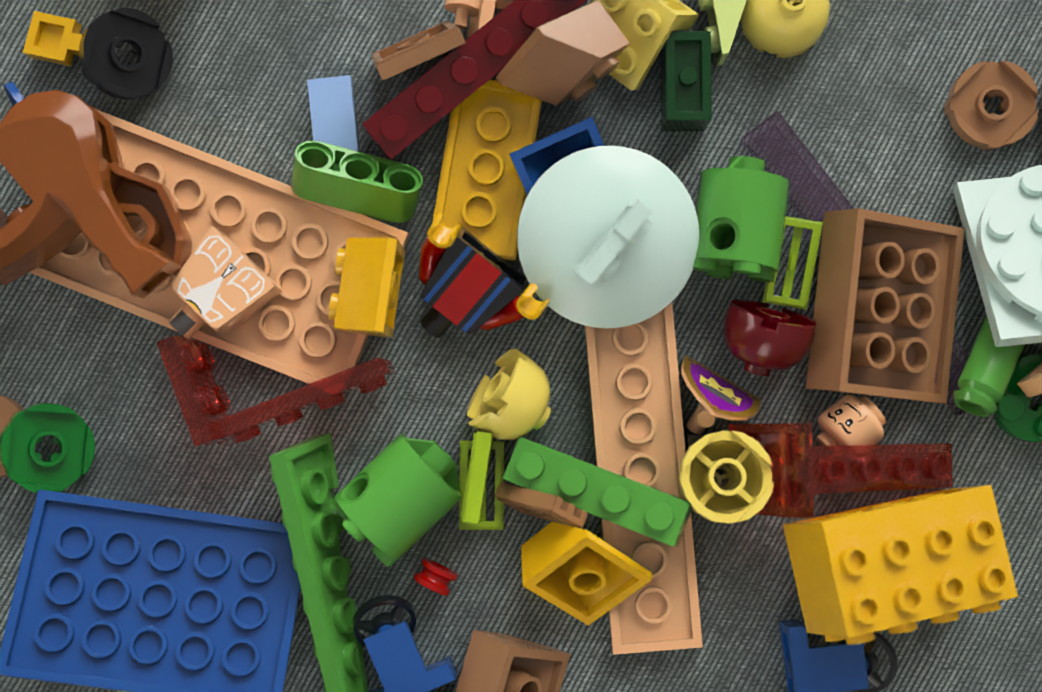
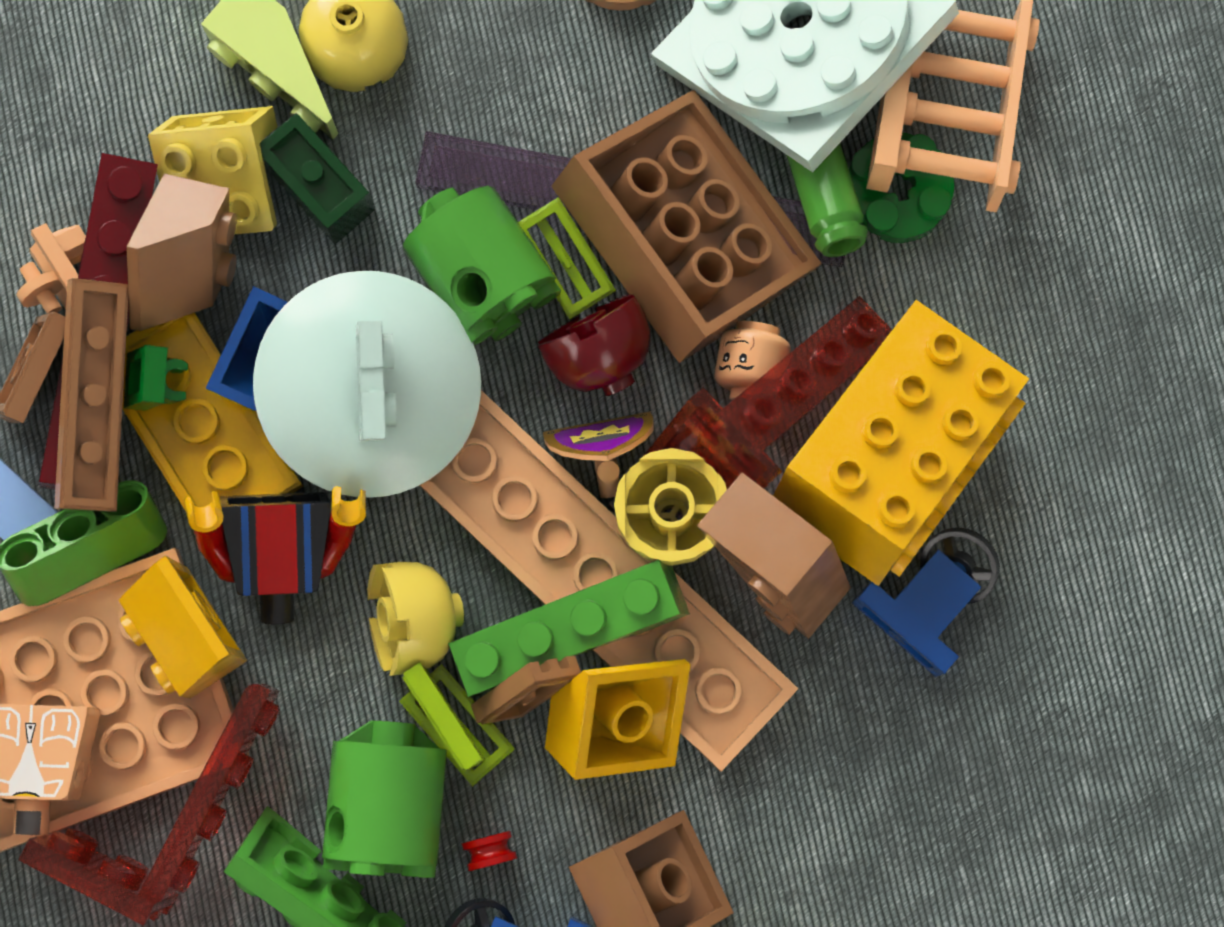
camera: 45 degrees left, 5 degrees down
none -> medium nougat tile [54,278,129,512]
none -> green tile [124,345,188,411]
none -> medium nougat wedge [697,472,851,639]

